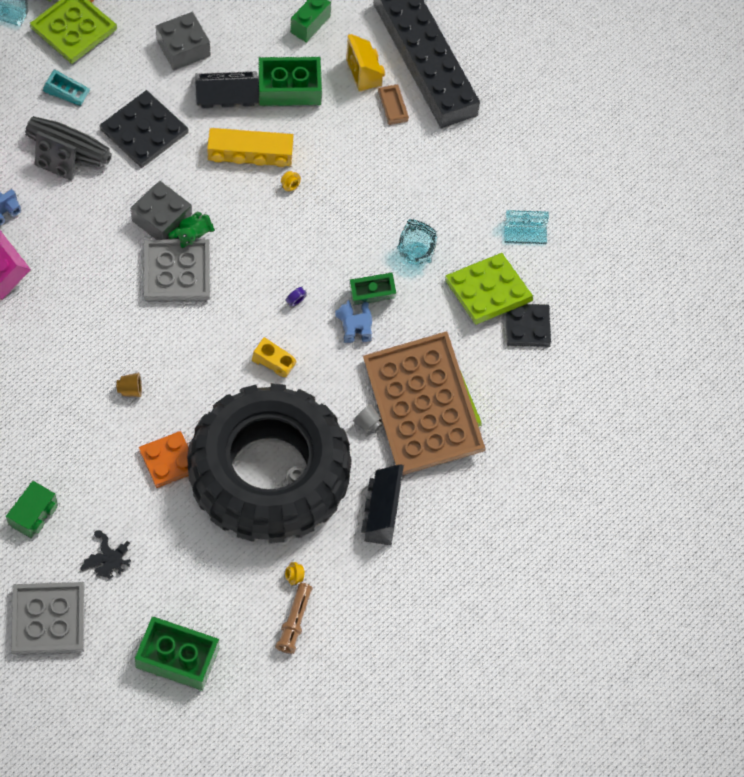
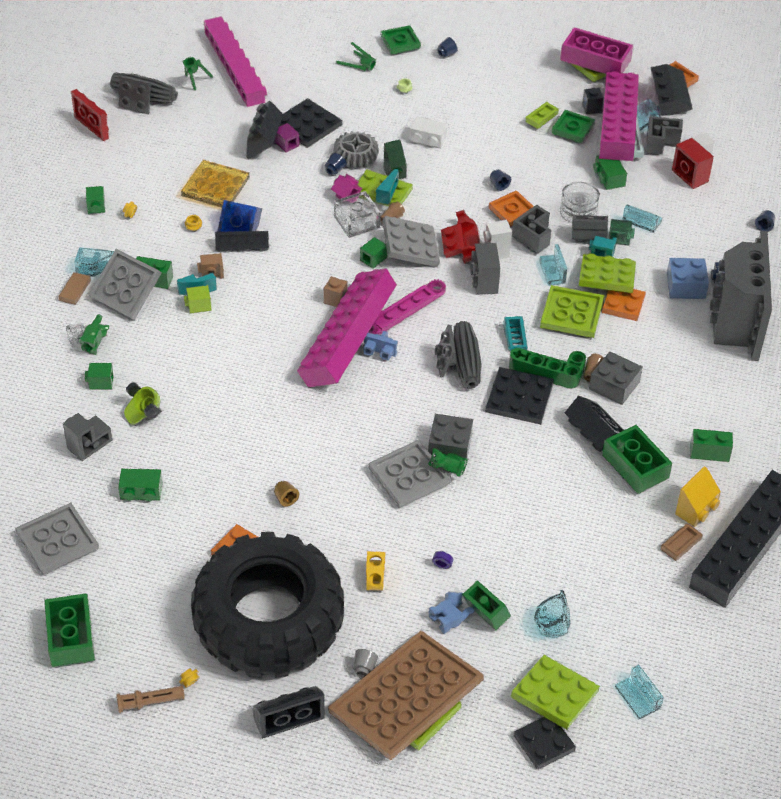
camera: 65 degrees right, 15 degrees down
black piece [80,530,131,579] -> none
yellow brick [207,128,294,167] -> none
yellow plate [280,171,301,192] -> none
none -> green beam [509,348,586,389]
none -> medium nougat cone [583,353,604,382]

